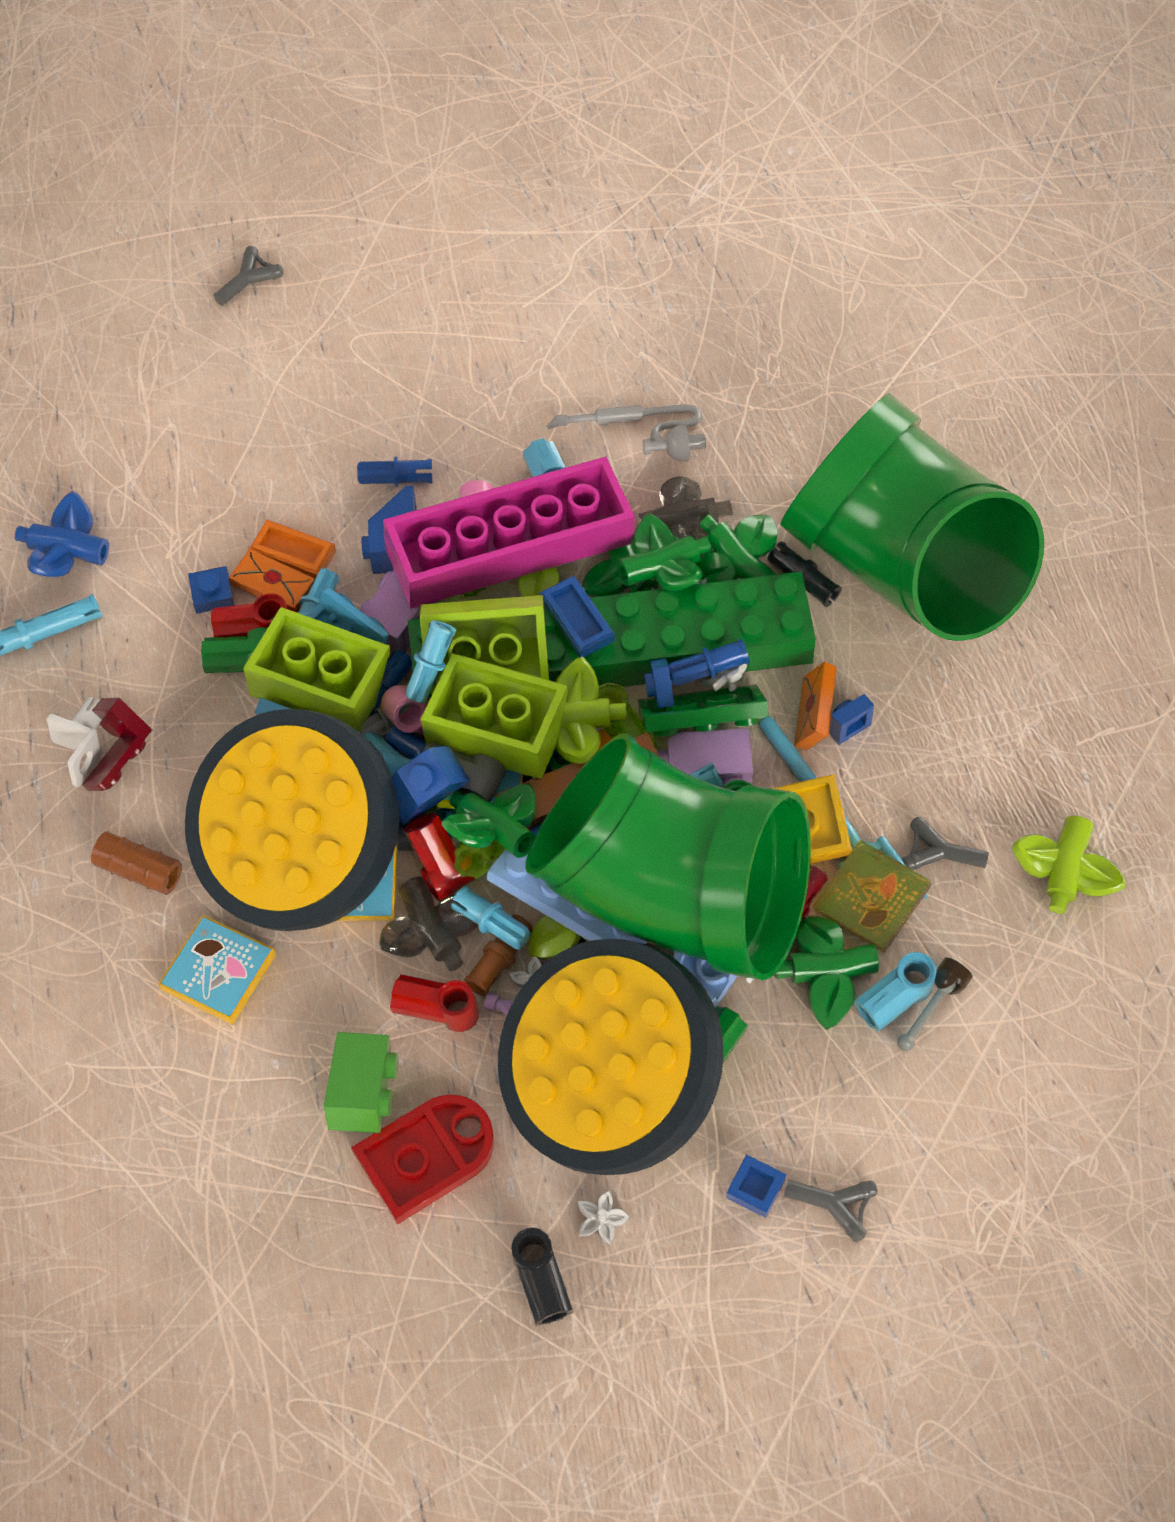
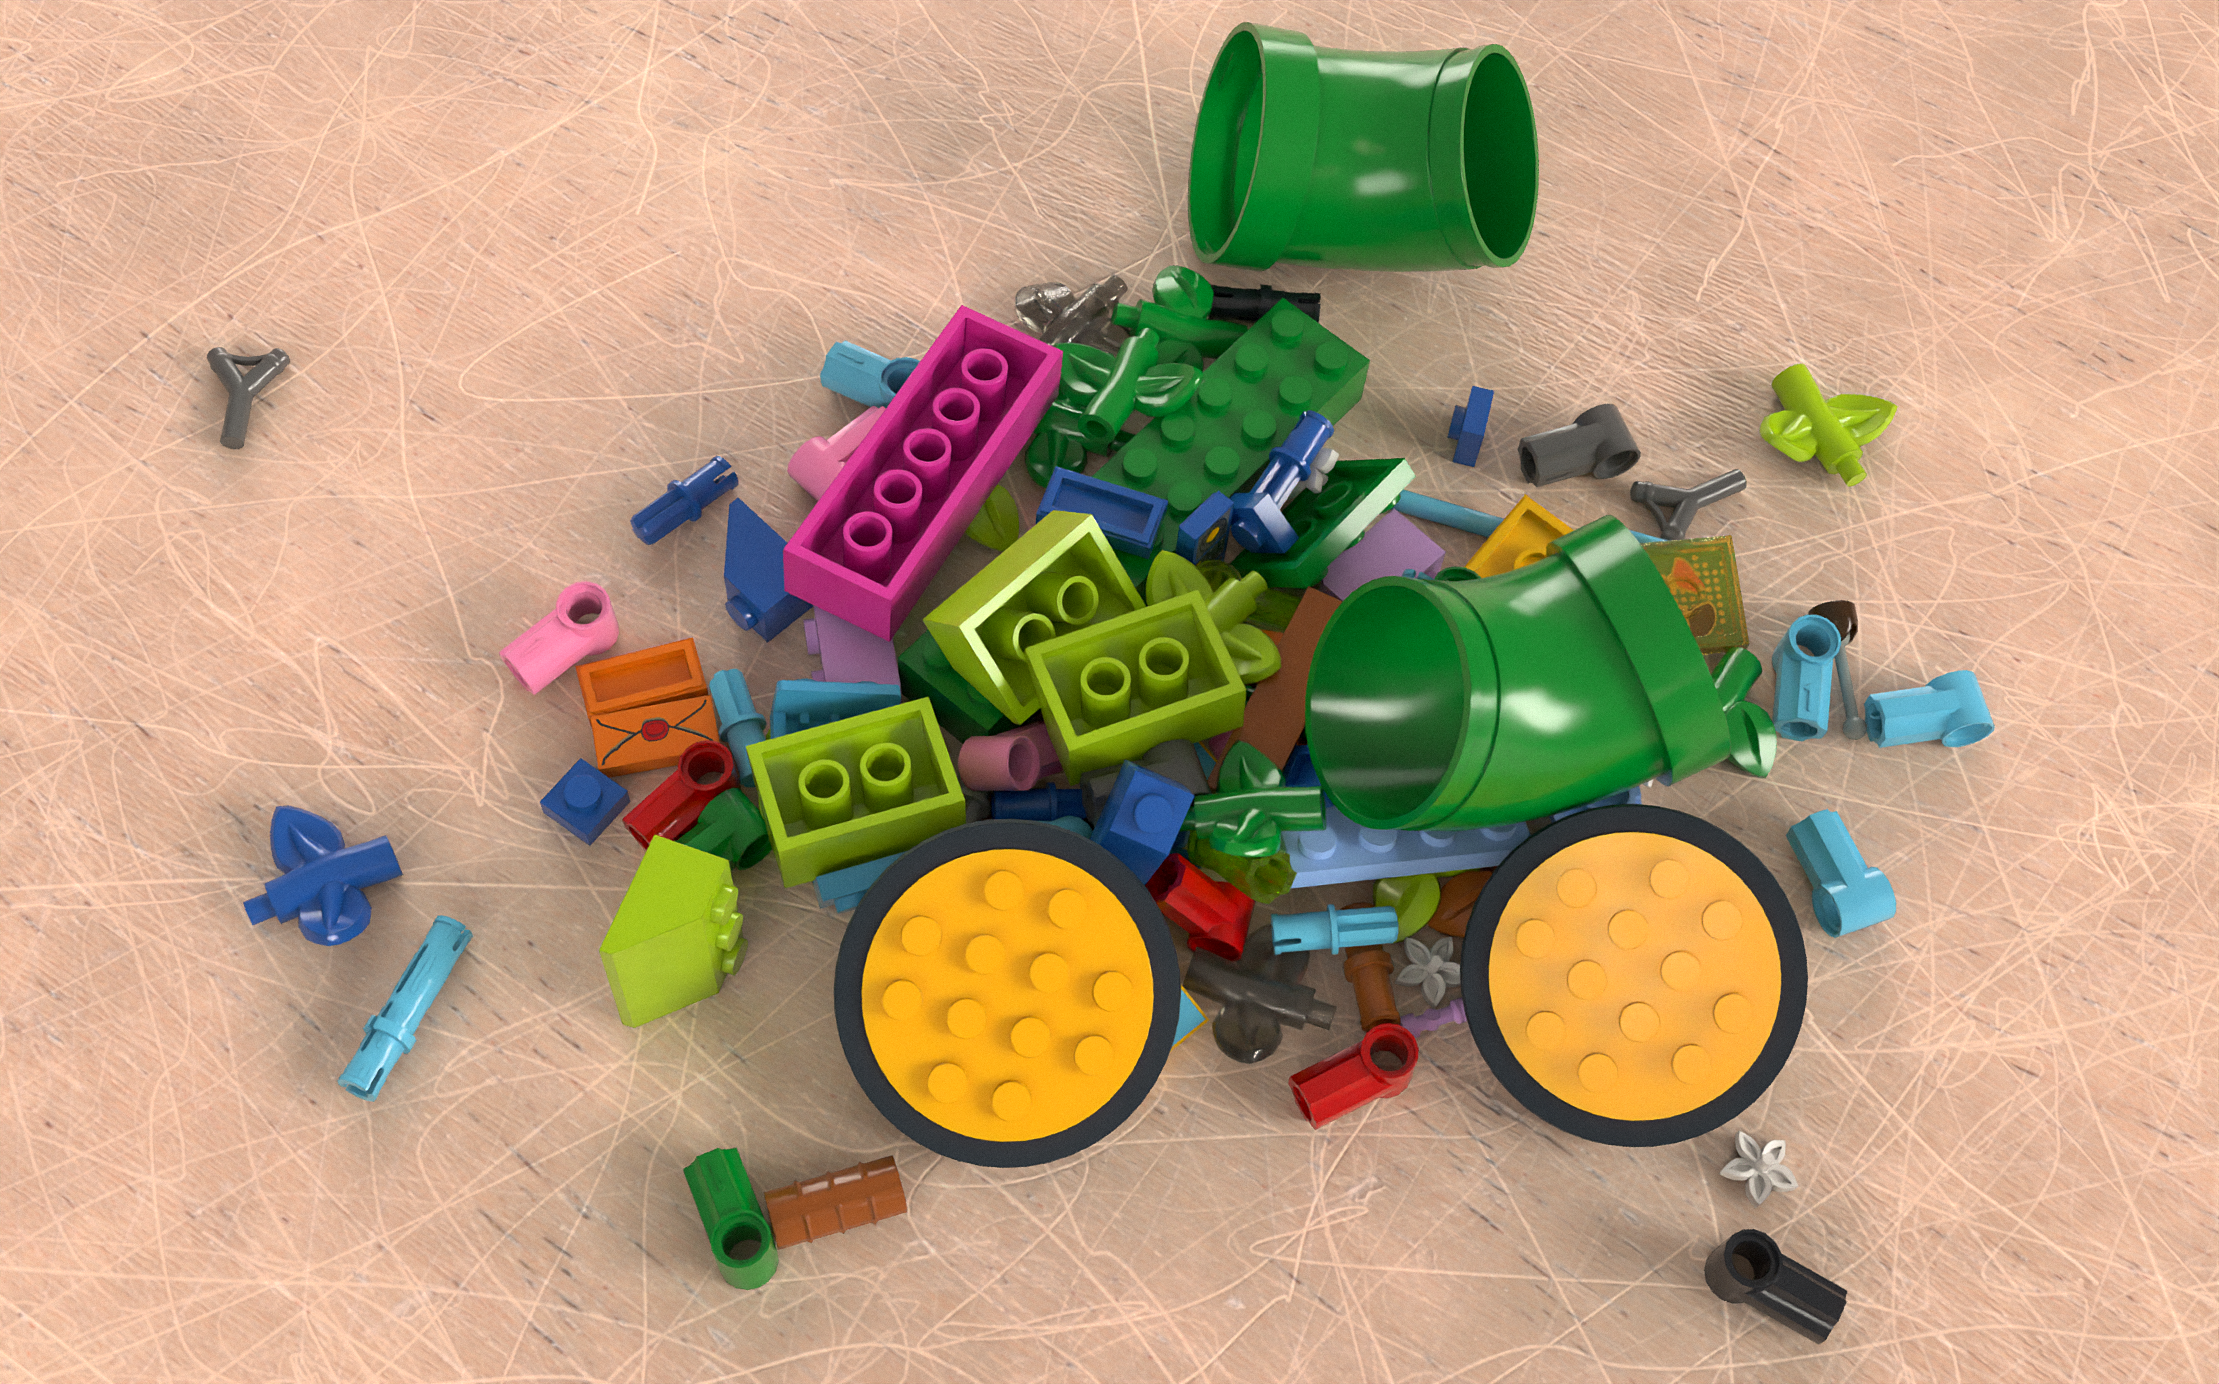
camera: 50 degrees left, 0 degrees up
white bracket [46,697,102,787] -> none
dark red bracket [82,697,153,791] -> none
tile [158,915,276,1025] -> none
bright green brick [324,1032,398,1133] -> none
red tile [351,1095,494,1225] -> none
medium azure axle [406,620,456,703] -> none
light grey piece [546,404,706,462] -> none
blue plate [726,1154,787,1218] -> none
dark grey piece [784,1179,878,1242] -> none
orange tile [794,661,837,751] -> none
none -> bright pink piece [499,581,619,695]
none -> lime slope [599,835,748,1028]
none -> green piece [683,1148,779,1290]
none -> blue tile [1175,491,1234,580]
none -> dark grey piece [1518,404,1641,488]
none -> medium azure piece [1786,809,1896,938]
none -> medium azure piece [1864,670,1995,748]

